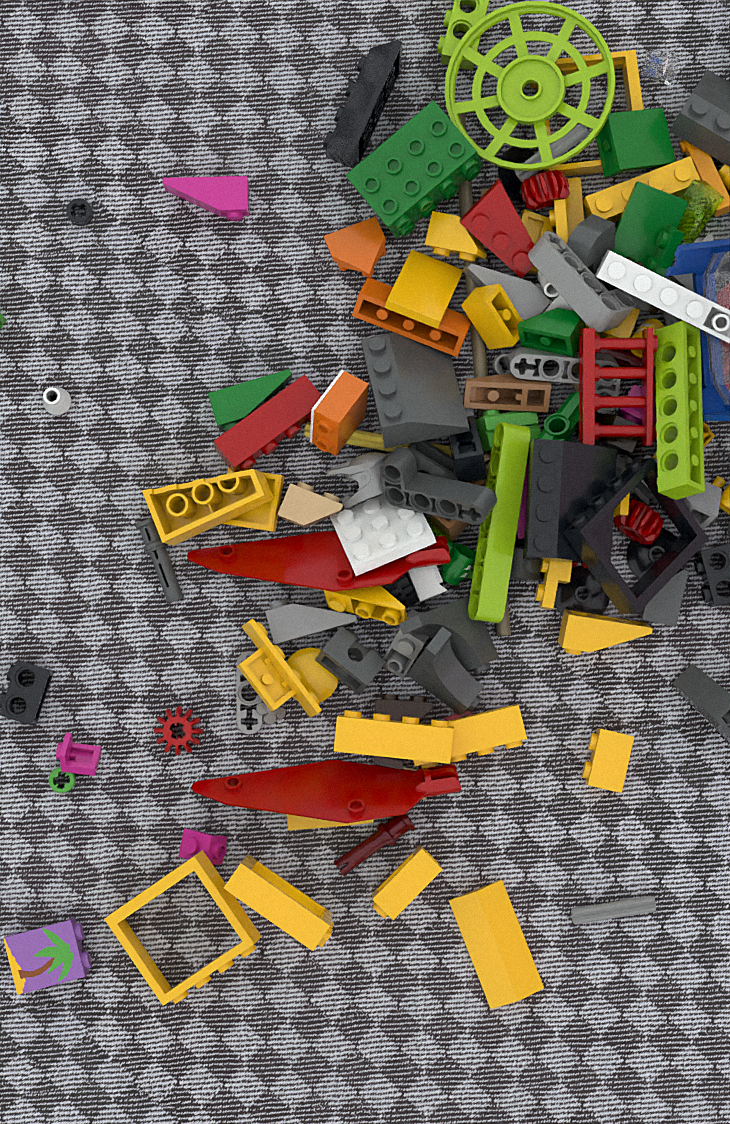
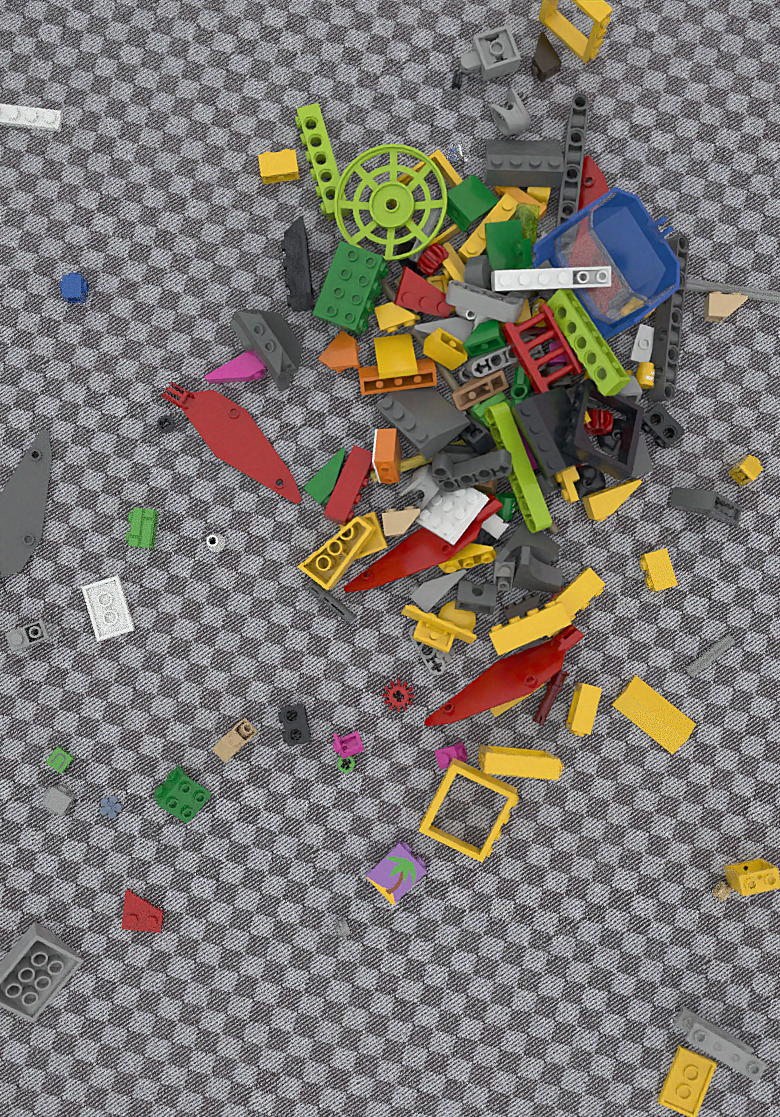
camera: 30 degrees left, 0 degrees up
none -> red wing [161,381,301,504]
none -> dark grey slope [230,309,302,392]

